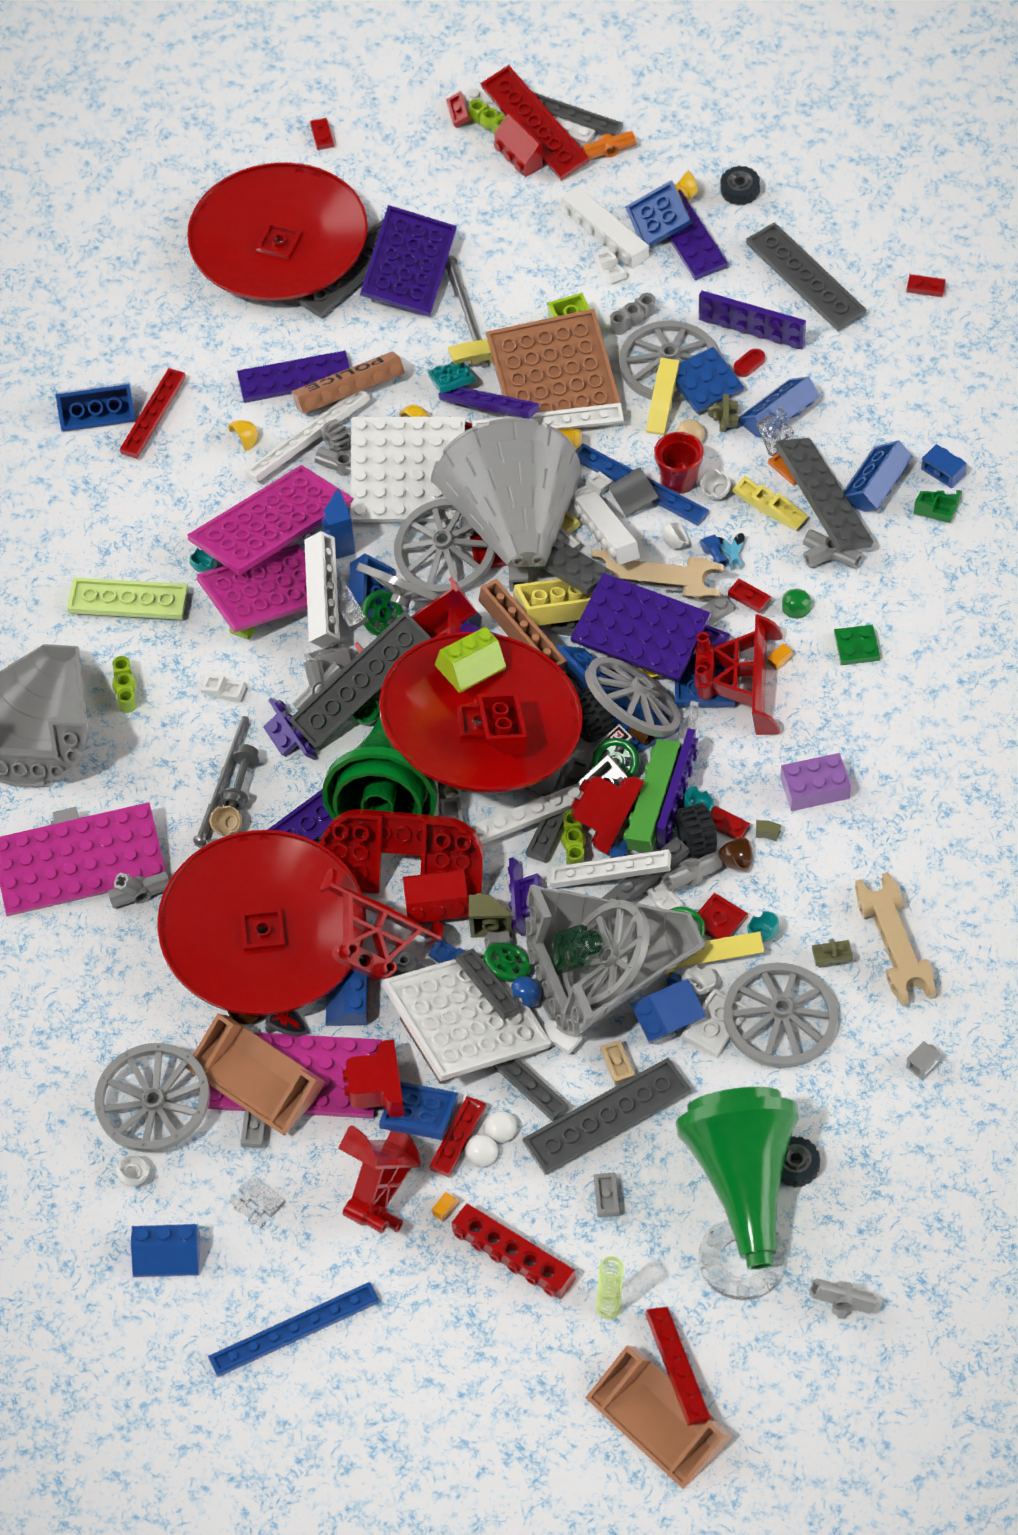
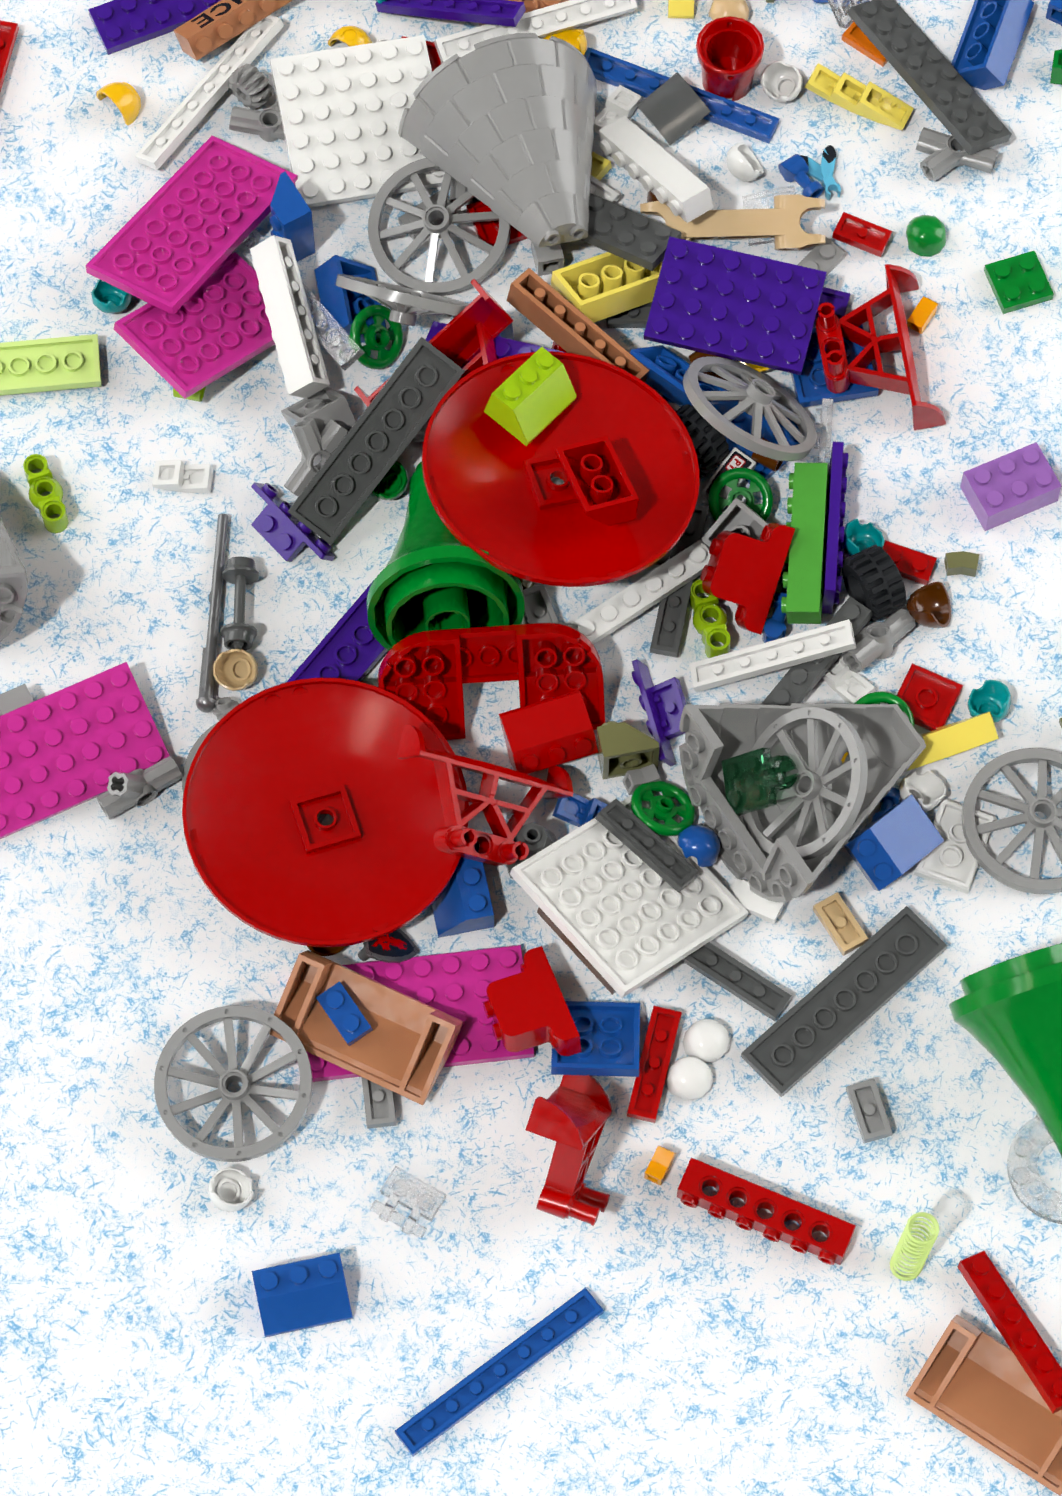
camera: 15 degrees left, 10 degrees up
none -> blue plate [316,981,373,1046]

